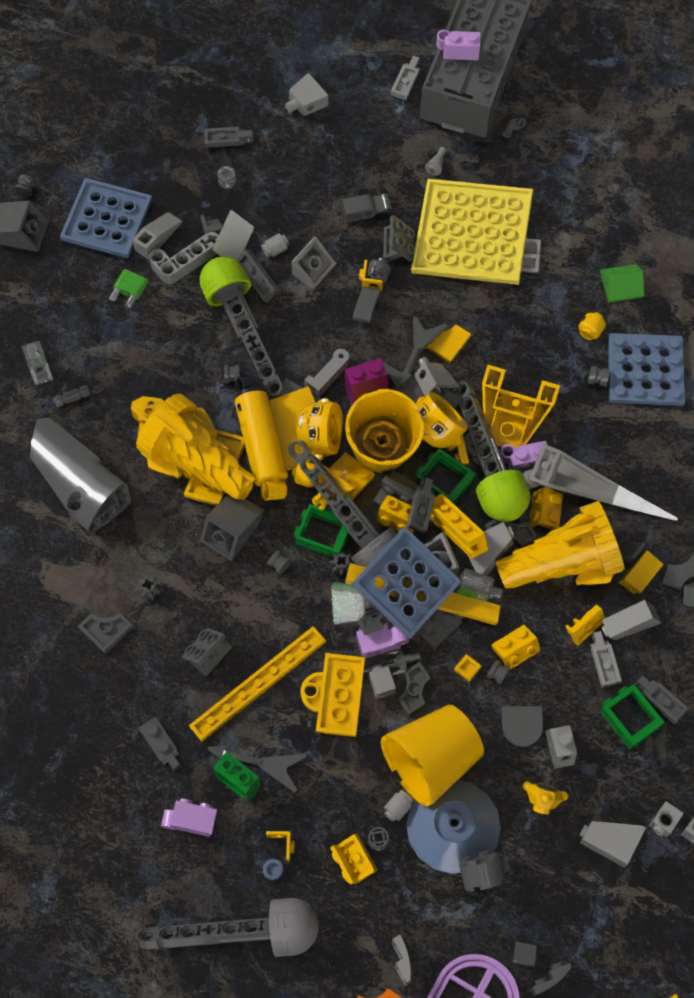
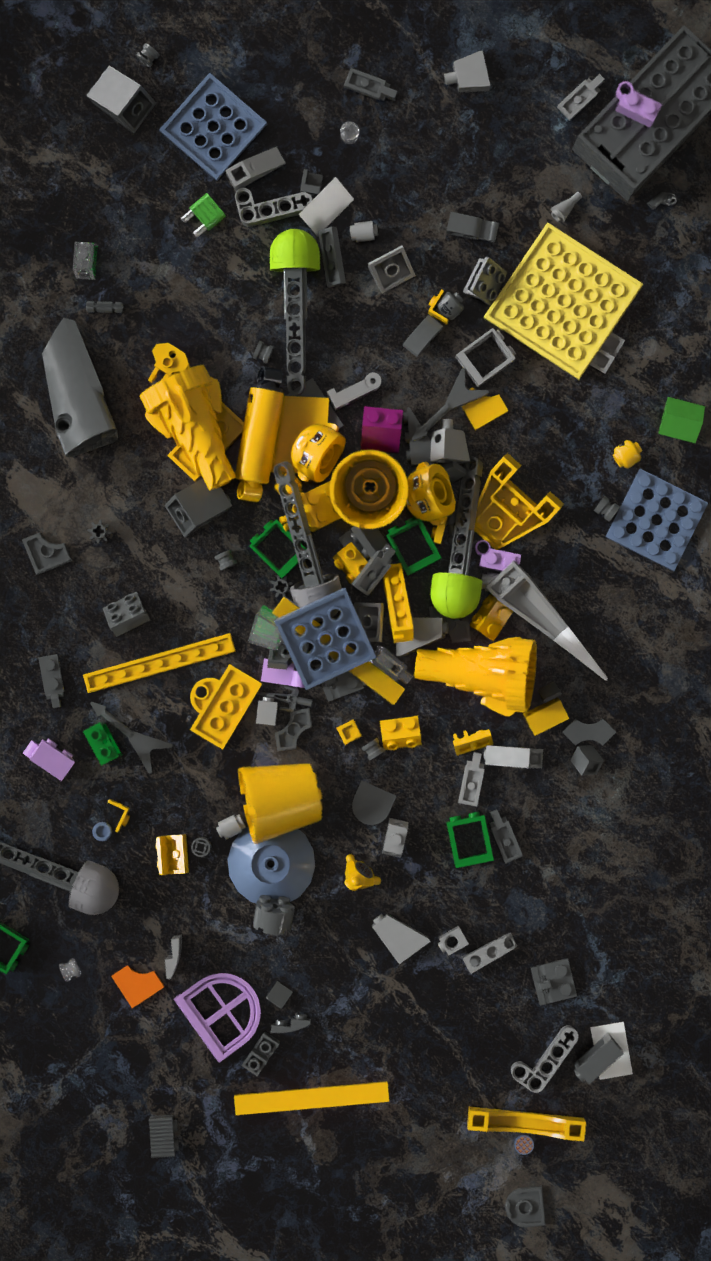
camera: 30 degrees right, 20 degrees up
none -> light grey window [455,328,516,388]

